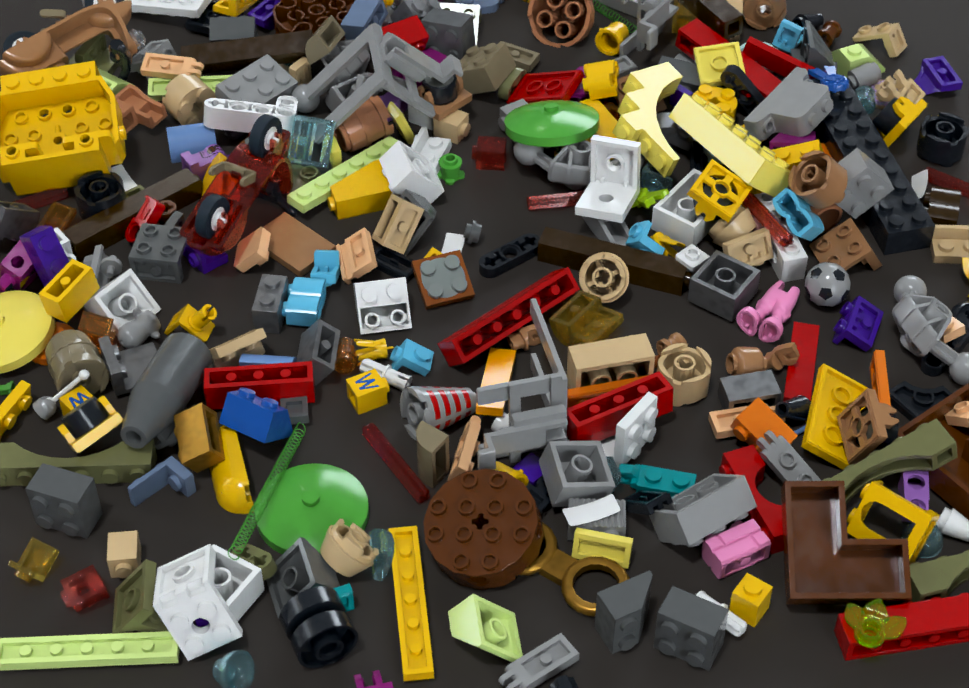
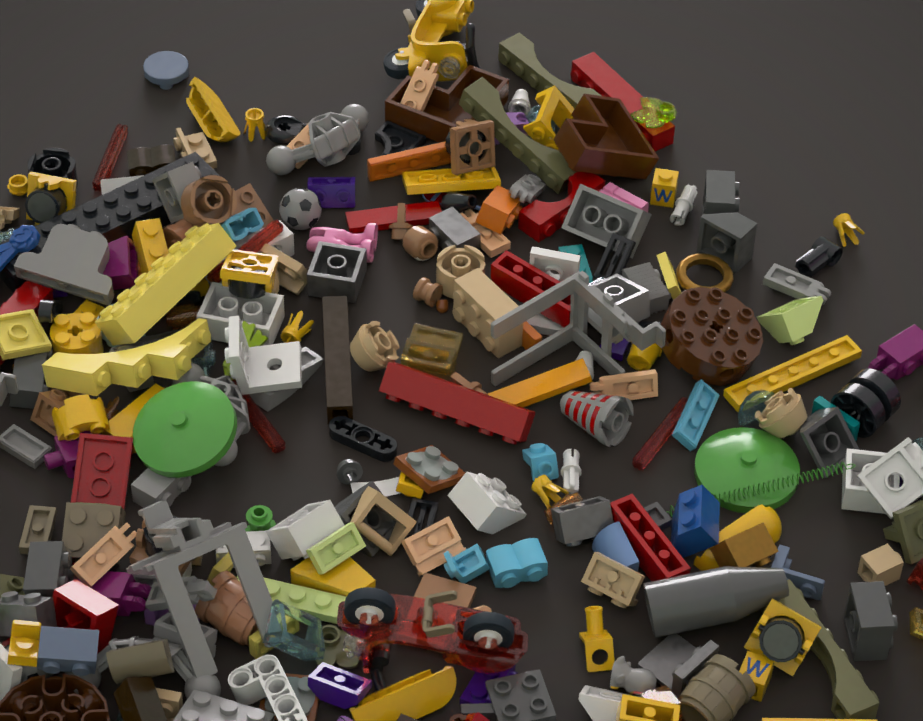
camera: 115 degrees left, 0 degrees up
hinge [32,369,90,420] -> none
olive beam [231,544,277,581] -> none
flat silver brick [252,274,288,334] -> none
yellow brick [346,369,390,415] -> none
dark tan brick [416,421,450,488] -> none
clear red brick [472,136,506,171] -> none
white sticker [562,494,620,526] -> none
medium azure bracket [626,220,665,255] -> none
white bracket [675,244,710,276] -> none
none -> light nougat hinge [70,523,137,587]
none -> yellowish green plate [306,522,366,574]
none -> medium azure tile [672,379,720,451]

